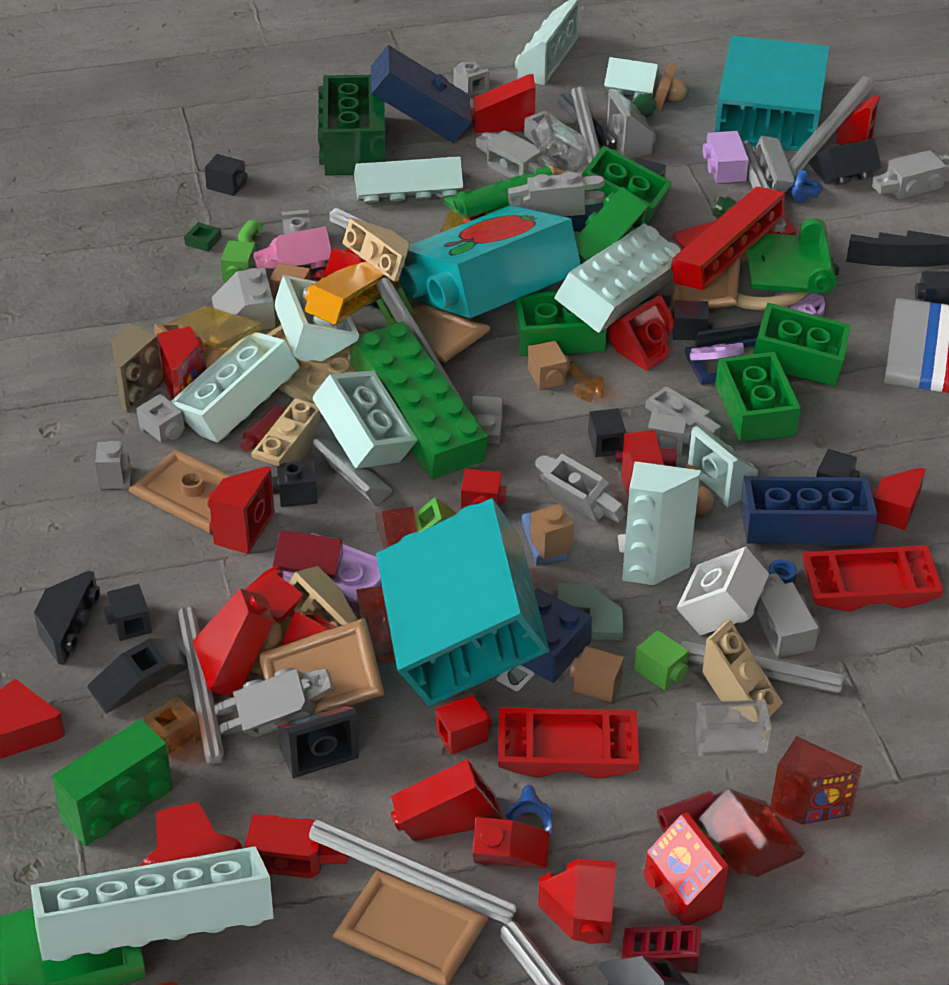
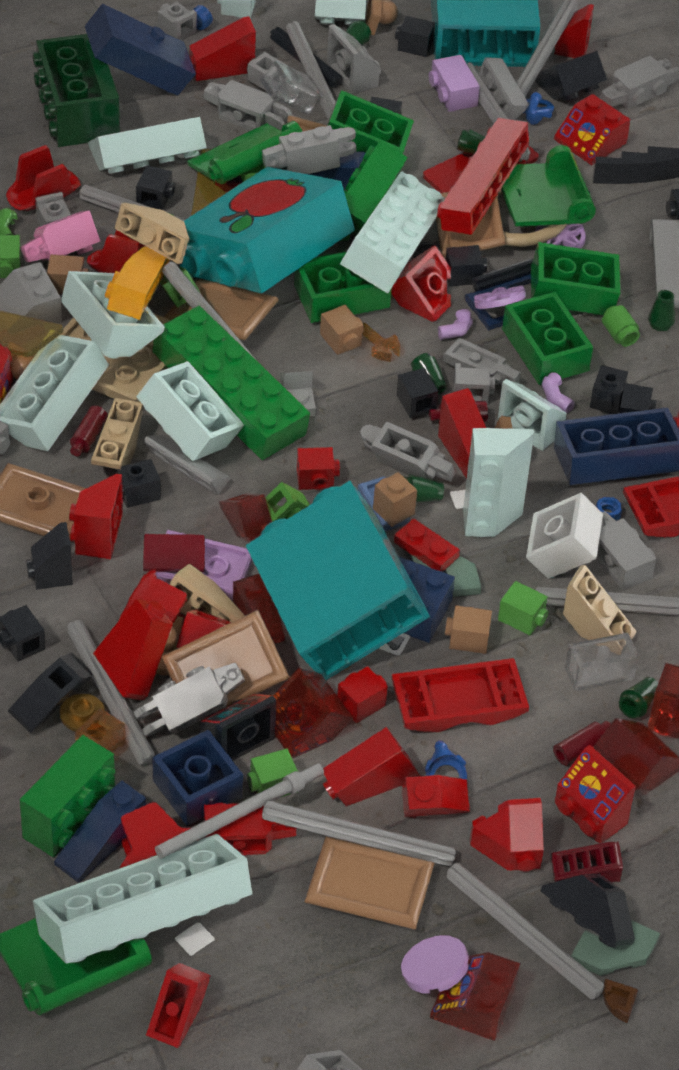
camera: 15 degrees left, 5 degrees up
none -> red piece [6,145,81,211]
none -> black slope [26,522,73,590]
none -> dark blue slope [54,781,146,883]
none -> pearl gold piece [60,694,105,731]
none -> black brick [136,165,176,210]
none -> dark blue brick [152,730,243,826]
none -> light grey bar [155,763,324,859]
none -> white sticker [175,922,215,956]
none -> blue axle [193,5,213,30]
none -> bright green brick [246,748,298,797]
none -> clear red slope [273,667,353,758]
none -> red plate [394,518,460,572]
none -> black brick [395,16,435,57]
none -> dark green cone [403,474,444,503]
none -> dark green cone [411,353,447,395]
none -> lavender arm [438,309,473,340]
none -> lavender arm [542,372,575,413]
none -> red slope [554,94,631,166]
none -> black brick [590,365,628,414]
none -> bright green brick [602,305,640,347]
none -> dark green cone [619,677,660,718]
none -> dark green cone [648,290,675,331]

